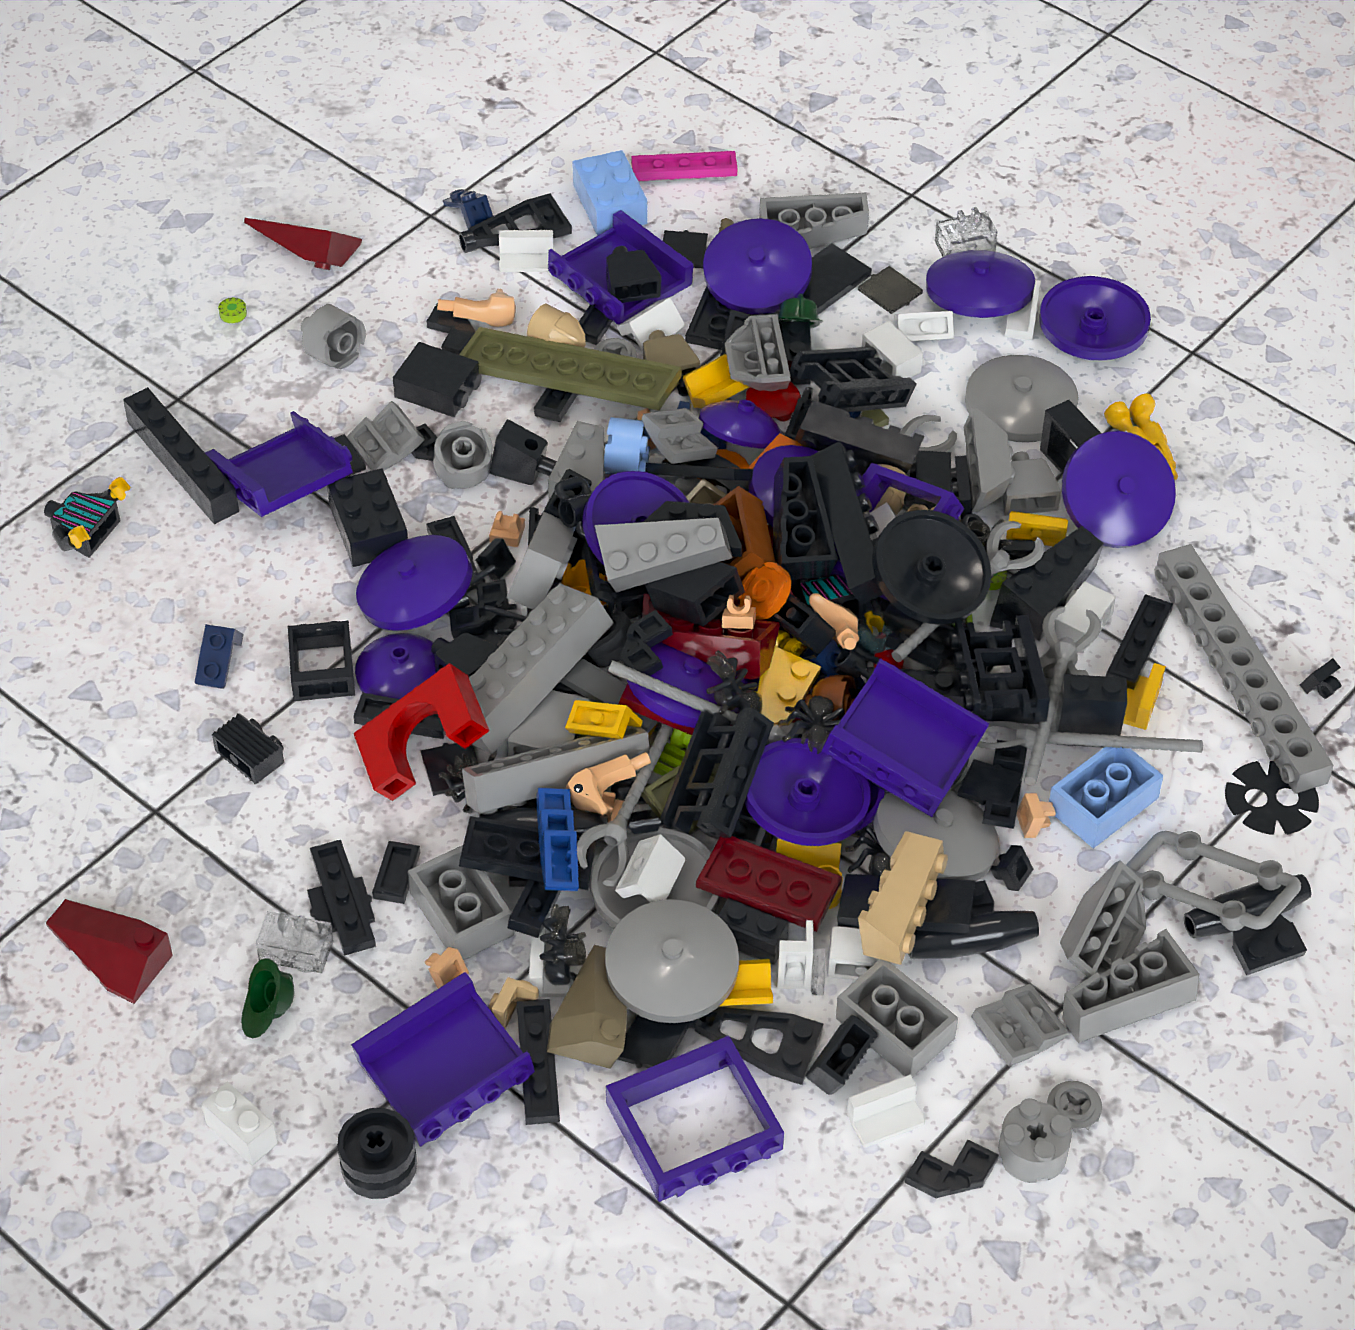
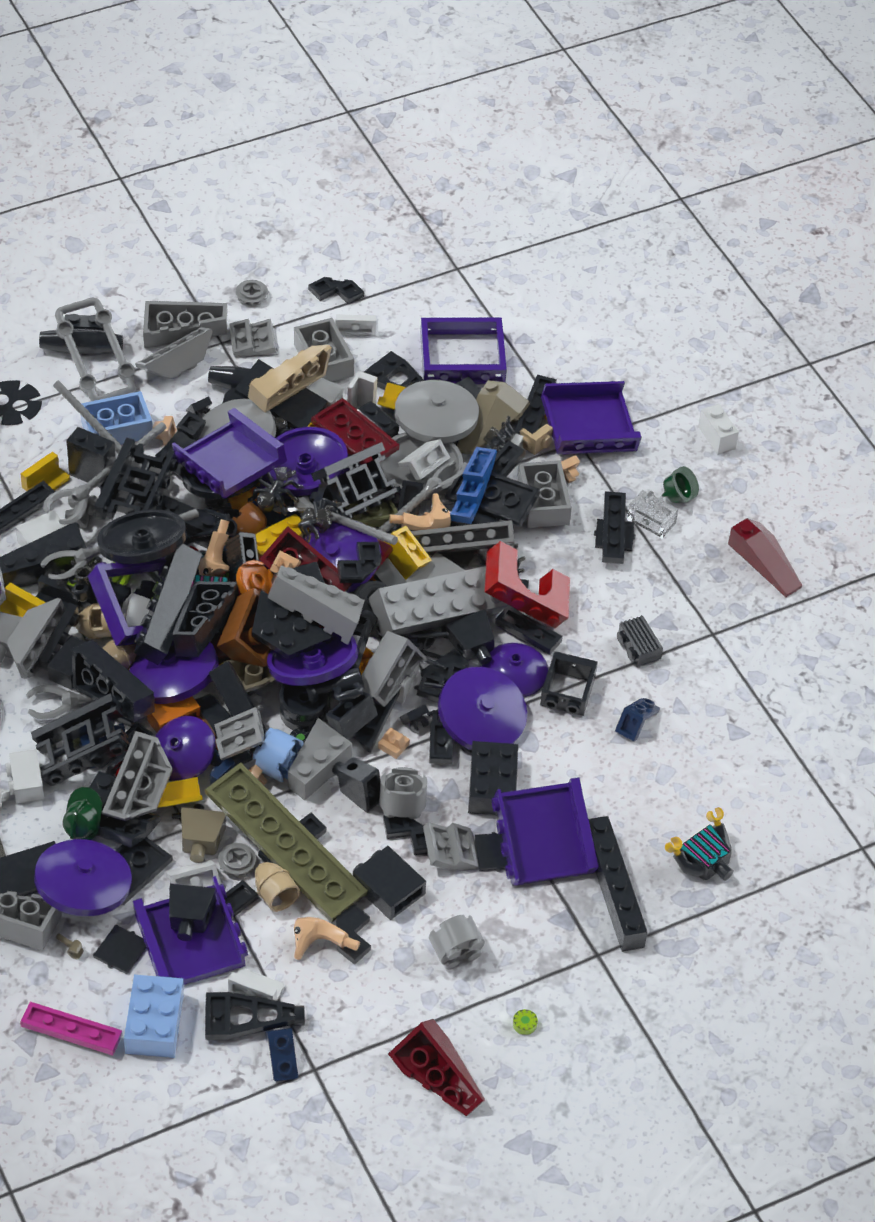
camera: 160 degrees left, 0 degrees up
black wheel [337,1108,417,1199] -> none
black tile [372,841,420,904] -> none
black brick [805,1015,878,1095] -> none
light grey brick [998,1098,1072,1183] -> none

